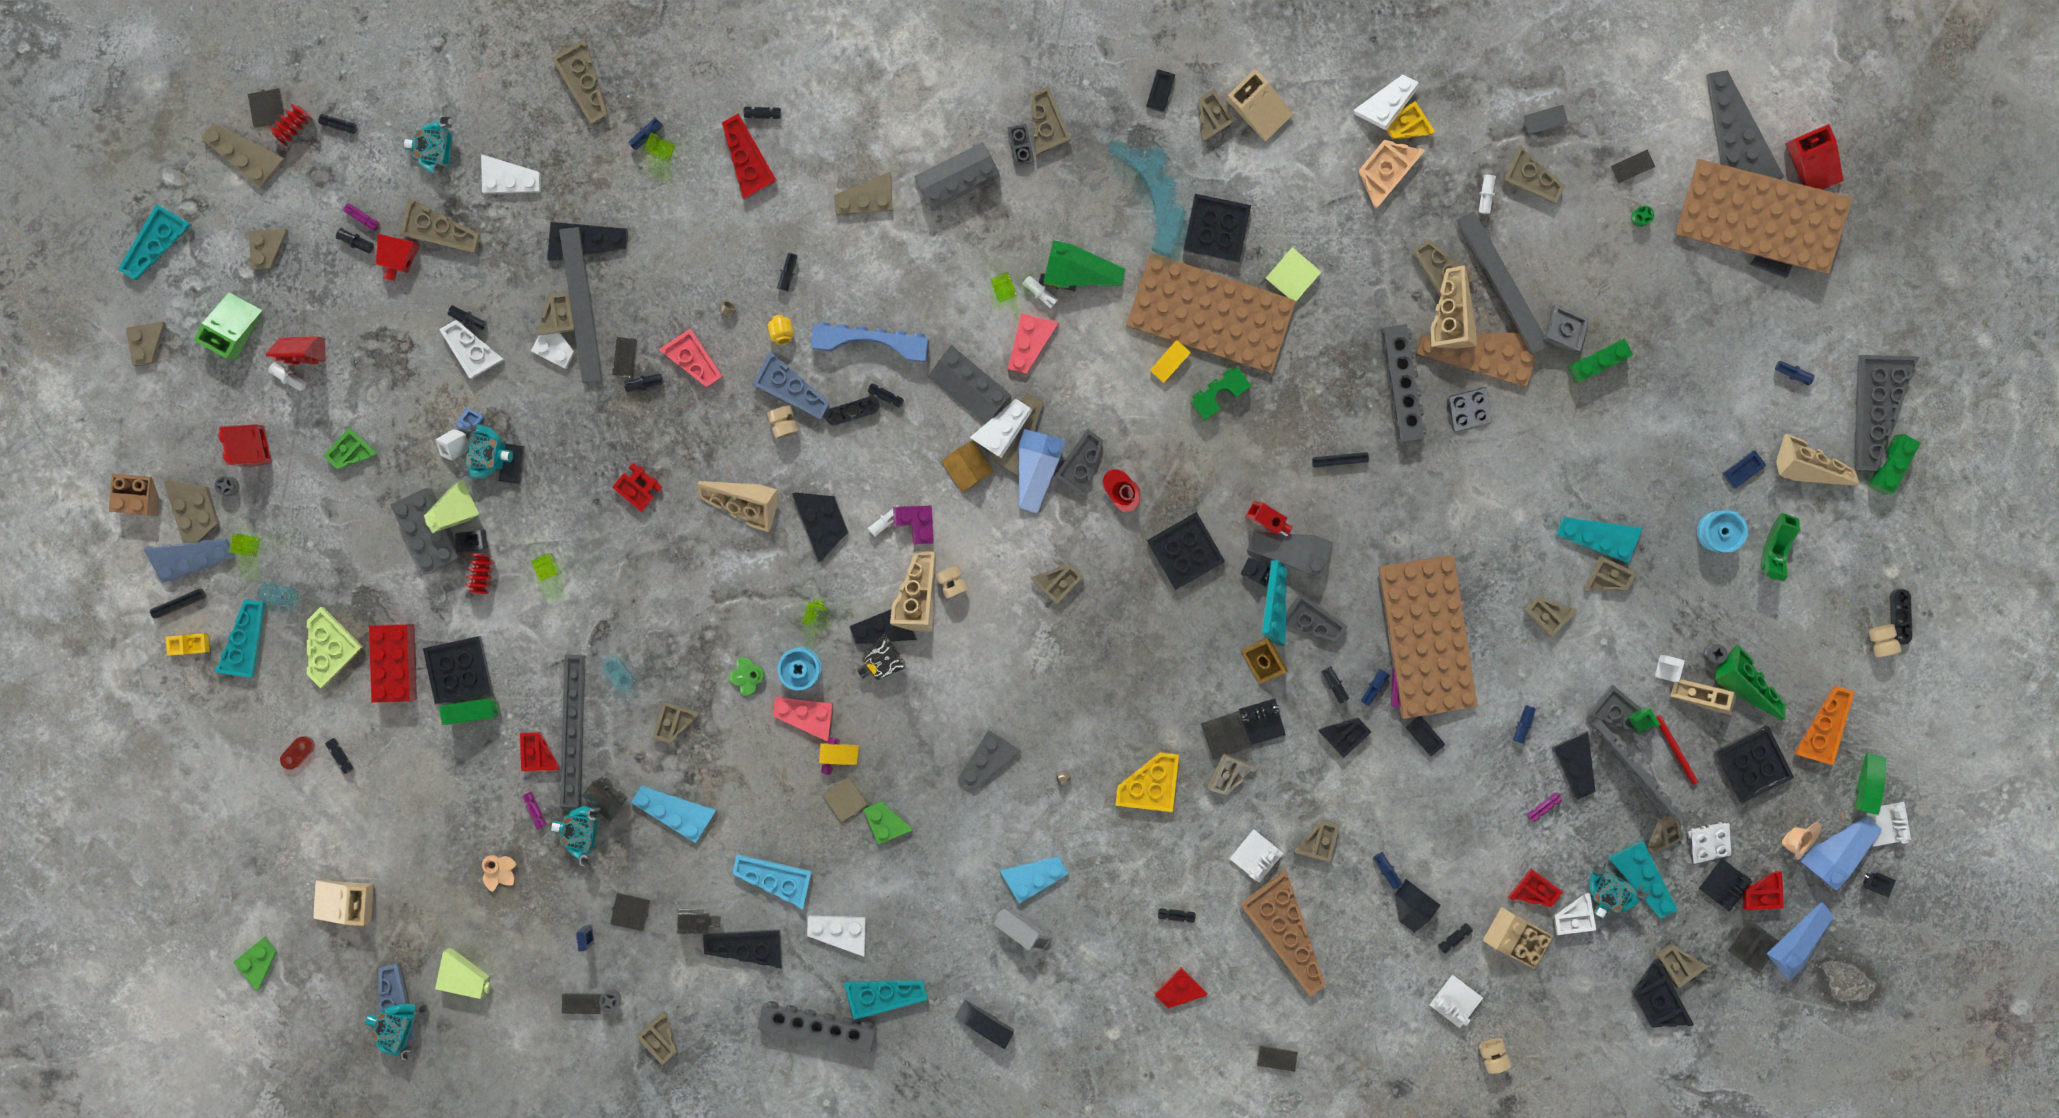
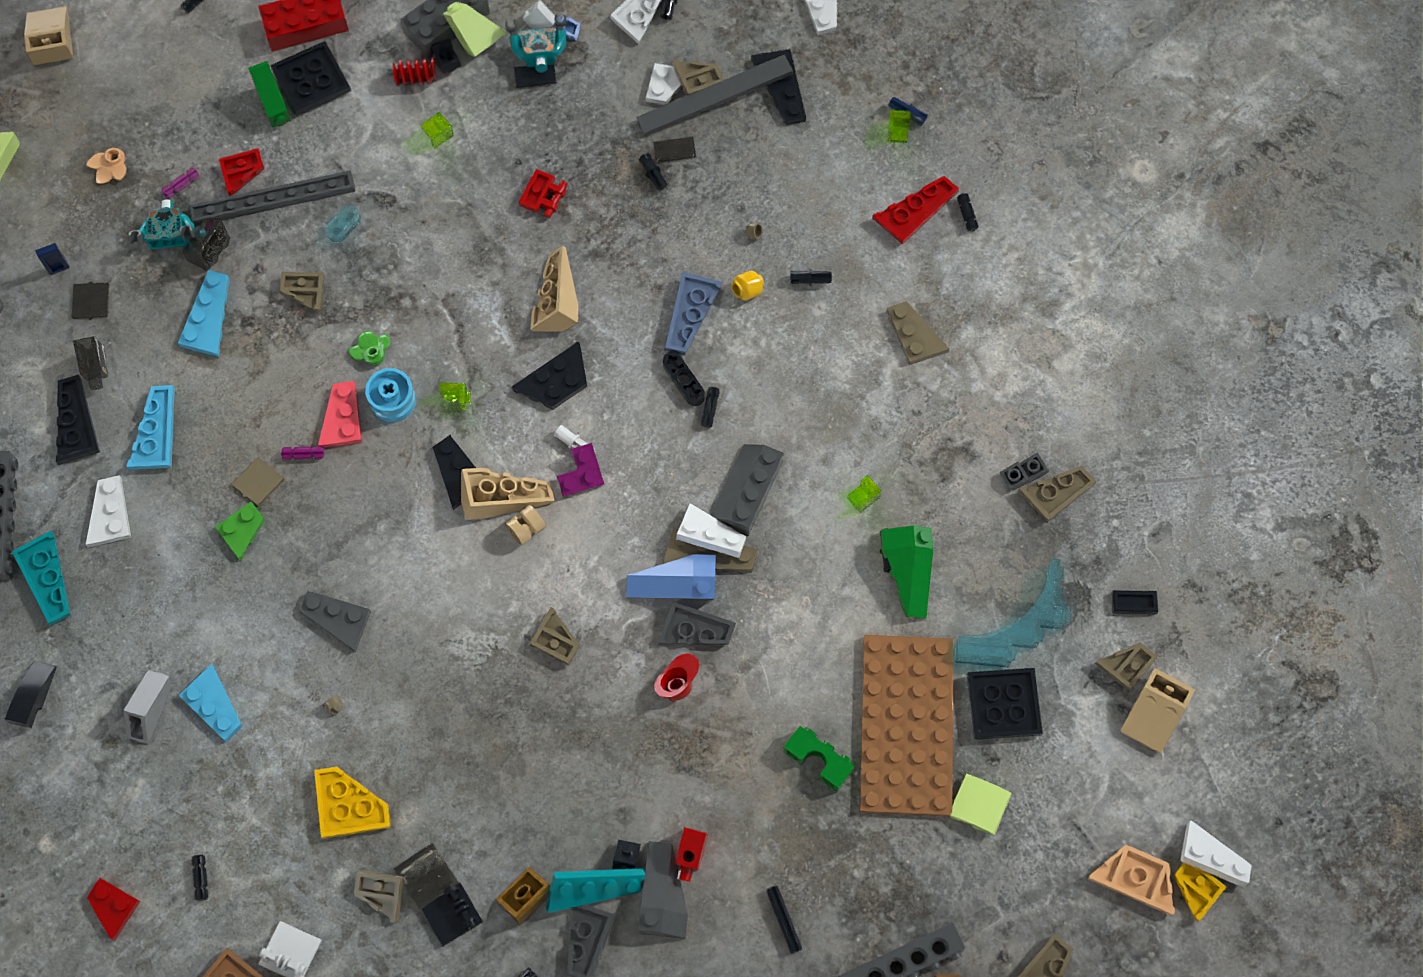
camera: 75 degrees right, 20 degrees down
dark tan wing [552,39,608,125] -> none
coral wing [659,328,723,388] -> none
tan wheel [767,405,799,439] -> none
medium blue arch [811,322,929,363] -> none
yellow slope [819,743,859,765] -> none
clear smoke torso [857,634,906,680] -> none
dark grey slope [915,142,1000,211] -> none
pearl gold slope [942,440,994,493] -> none
coral wing [1008,313,1059,374] -> none
white axle [1023,276,1058,309] -> none
black plate [1146,512,1225,590] -> none
yellow slope [1150,340,1191,383] -> none

